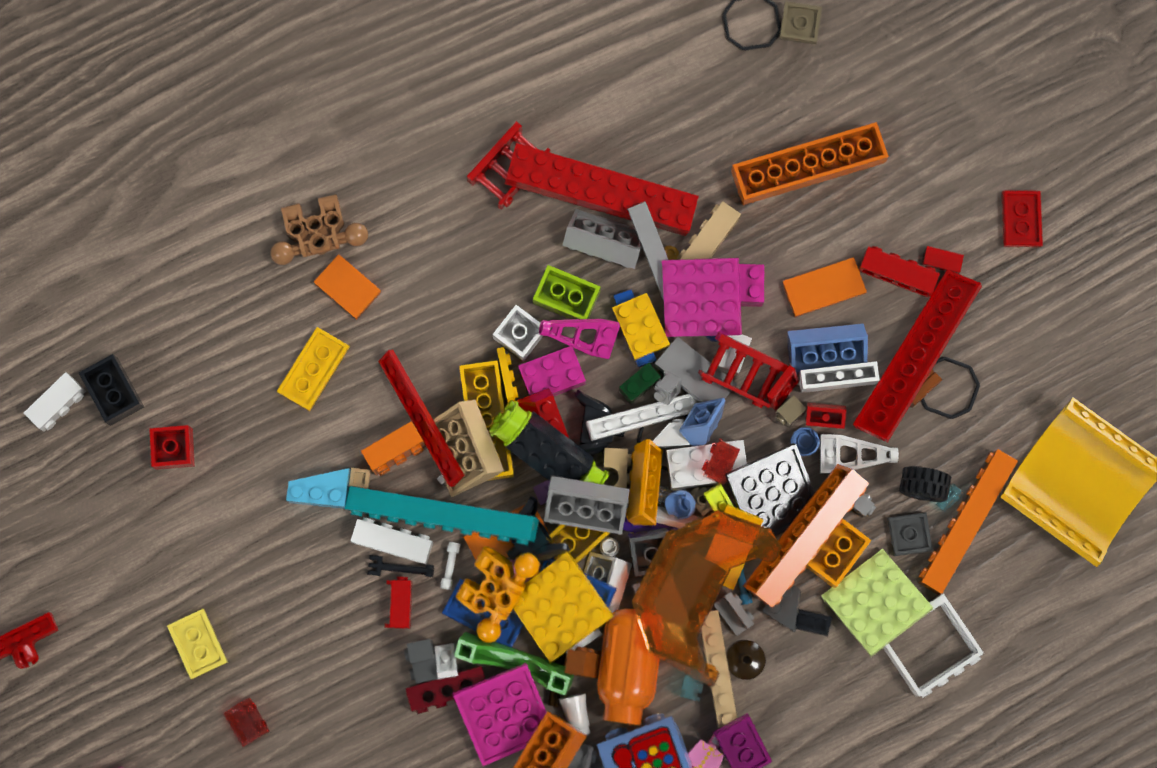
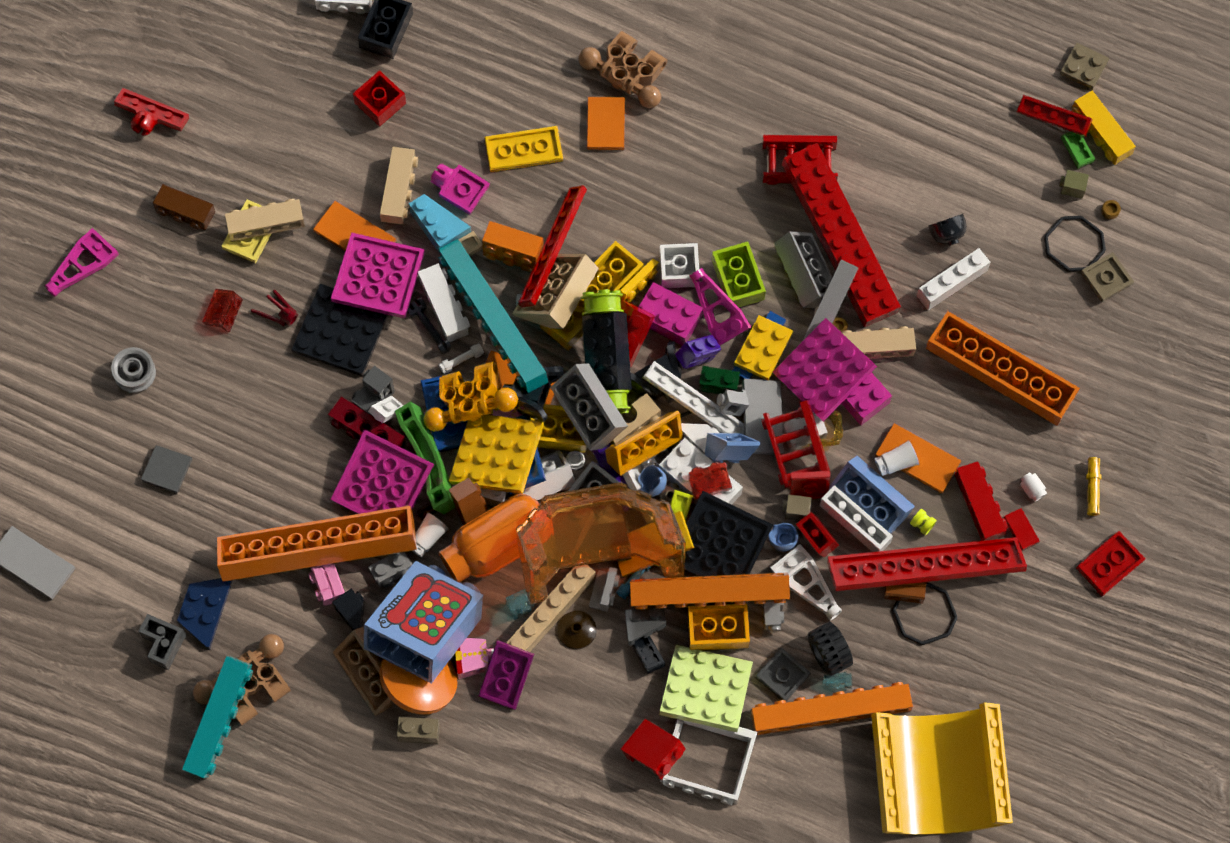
camera: 50 degrees right, 10 degrees down
red brick [384,577,413,629] -> none
none -> reddish brown brick [153,184,216,230]
none -> tan brick [225,199,305,241]
none -> dark red plant [251,290,298,327]
none -> black plate [292,283,389,376]
none -> orange tile [313,201,397,251]
none -> dark pink plate [331,233,424,319]
none -> tan brick [380,147,418,225]
none -> dark pink plate [431,164,490,215]
none -> red panel [621,719,686,780]
none -> dark purple brick [675,335,721,369]
none -> clear yellow helmet [807,411,843,447]
none -> white plant [875,440,919,476]
none -> neon yellow wheel [910,509,937,536]
none -> white brick [917,248,990,310]
none -> black cylinder [928,214,967,246]
none -> white brick [1020,472,1047,502]
none -> yellow pin [1086,457,1102,516]

